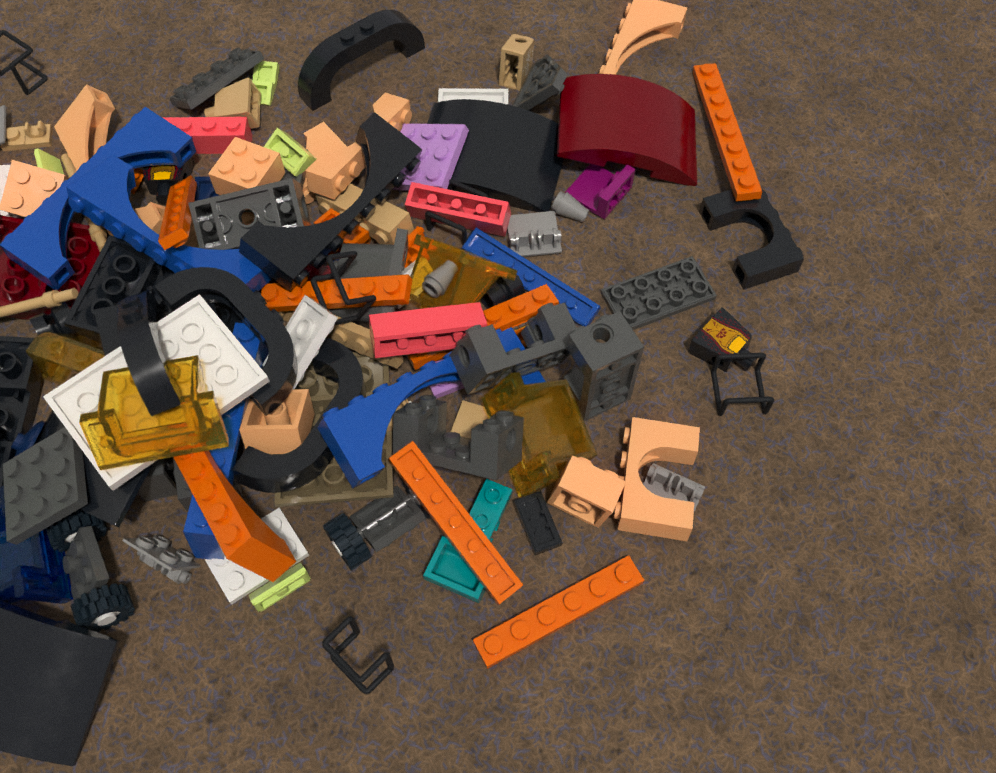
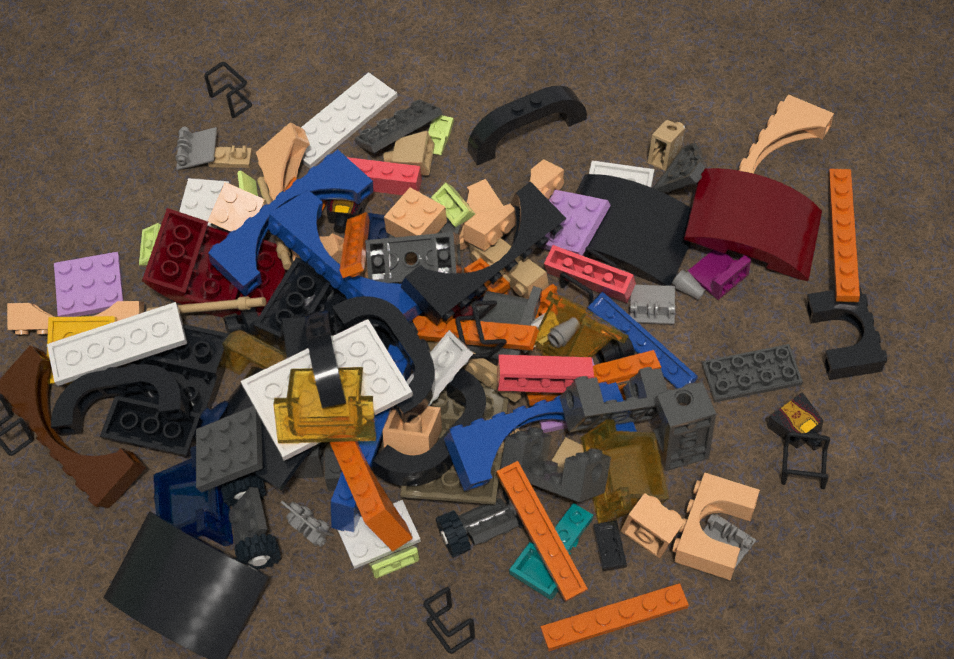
camera: 15 degrees right, 5 degrees down
none -> white plate [301,72,398,169]

